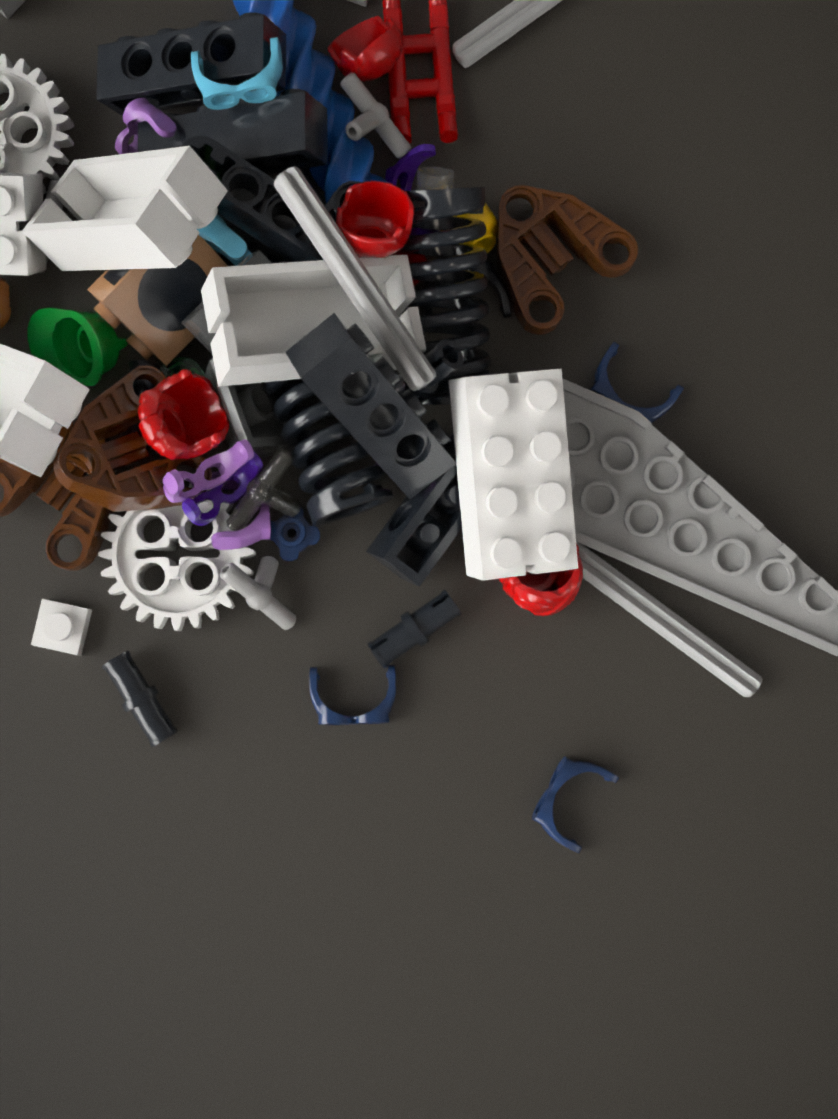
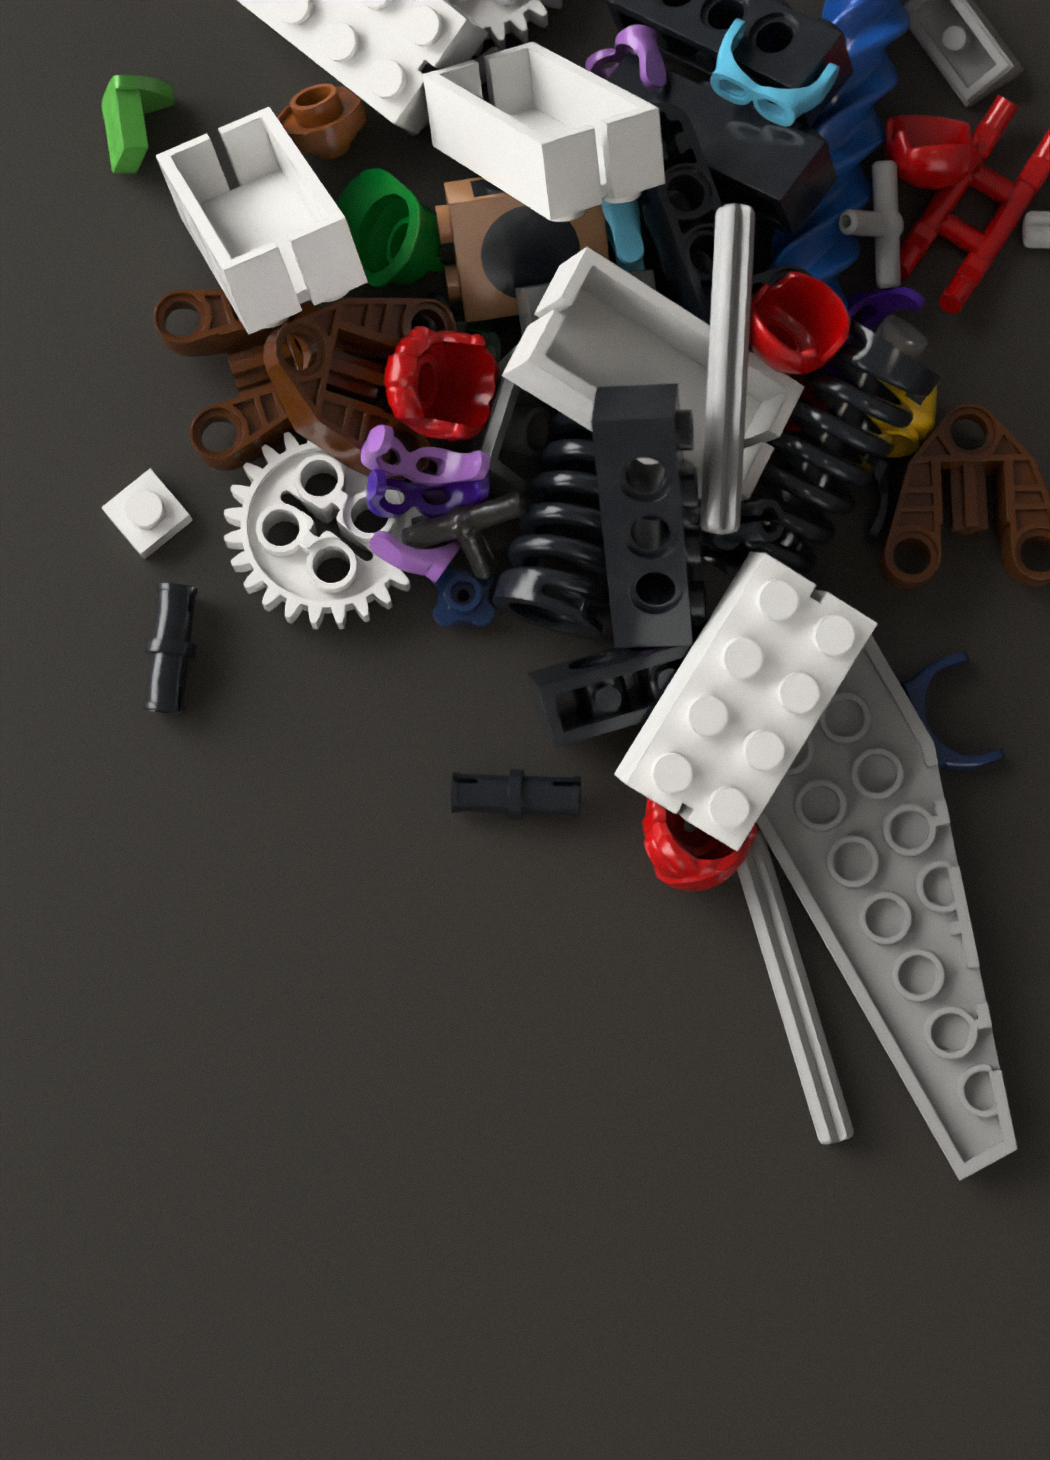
camera: 35 degrees right, 5 degrees down
light grey piece [220,556,296,630] -> none
dark blue cap [310,665,396,725] -> none
dark blue cap [532,756,619,853] -> none

